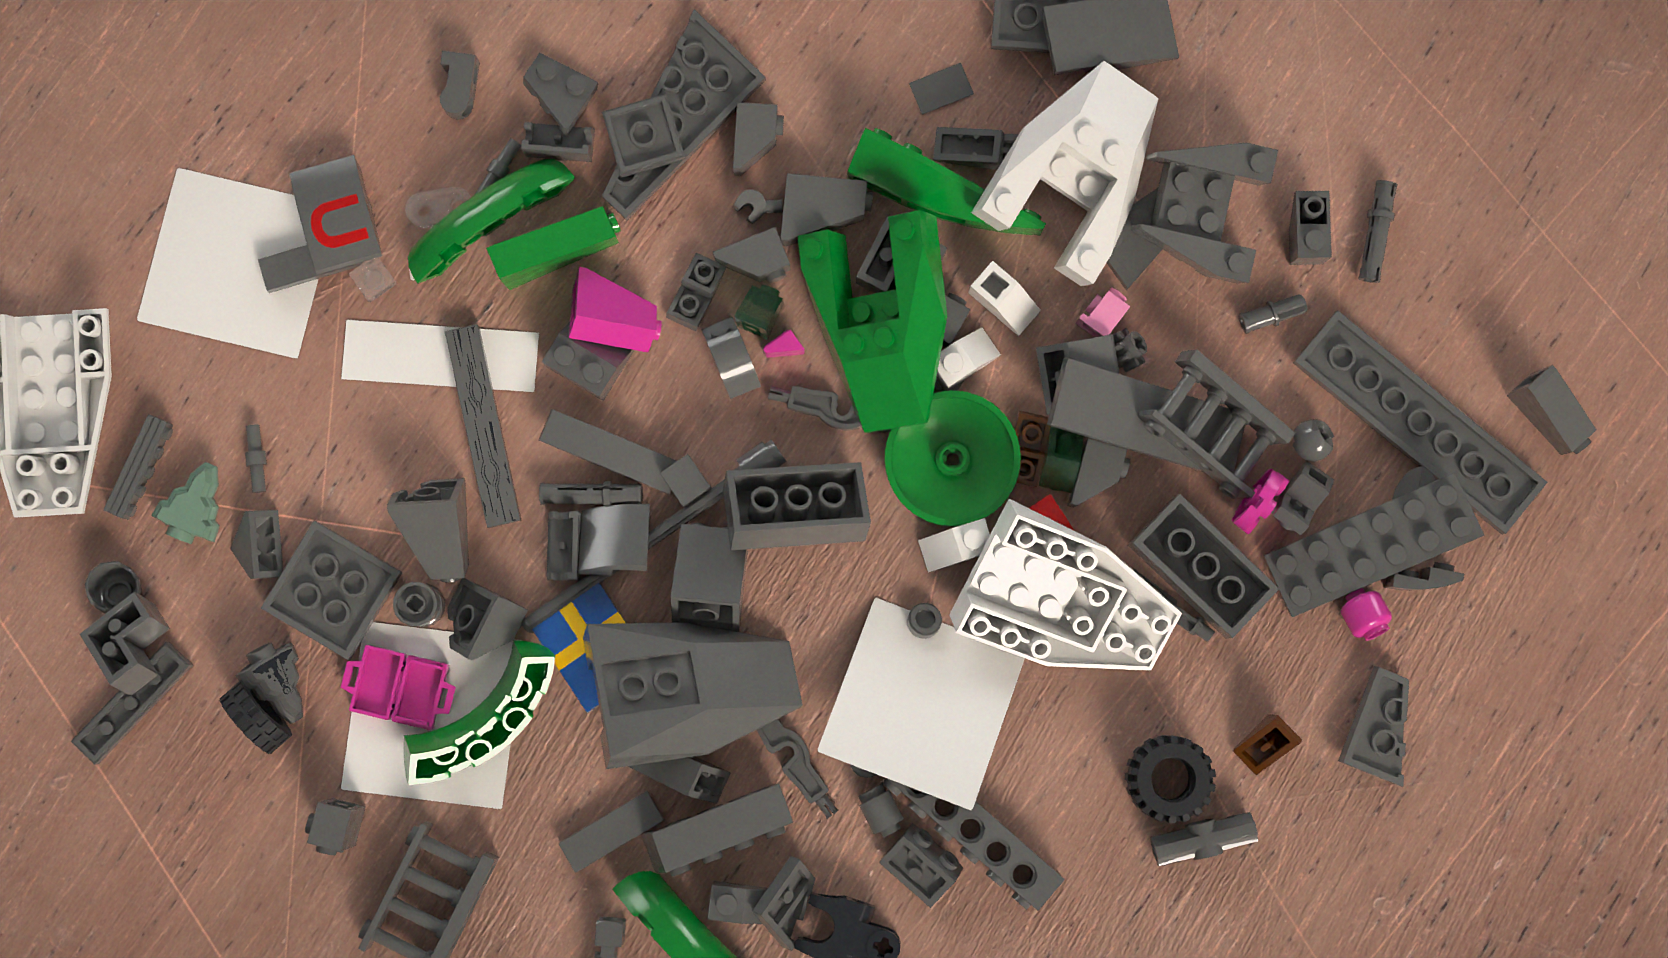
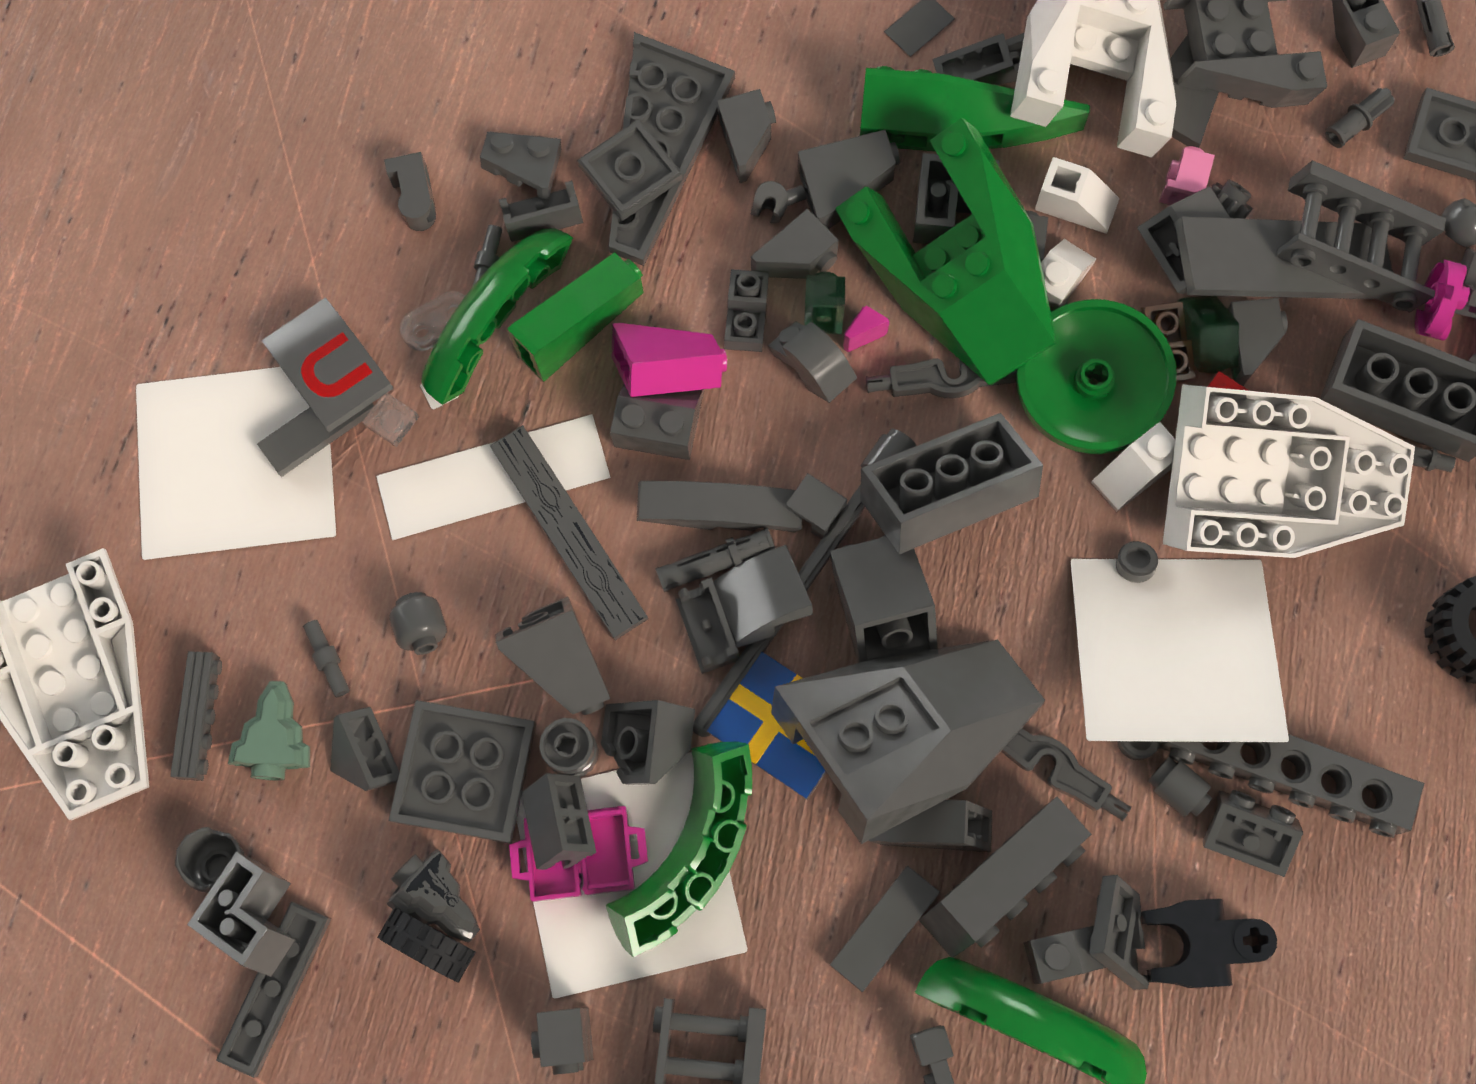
camera: 15 degrees left, 10 degrees down
none -> dark grey head [389,592,447,655]
none -> dark grey hinge [521,773,596,870]

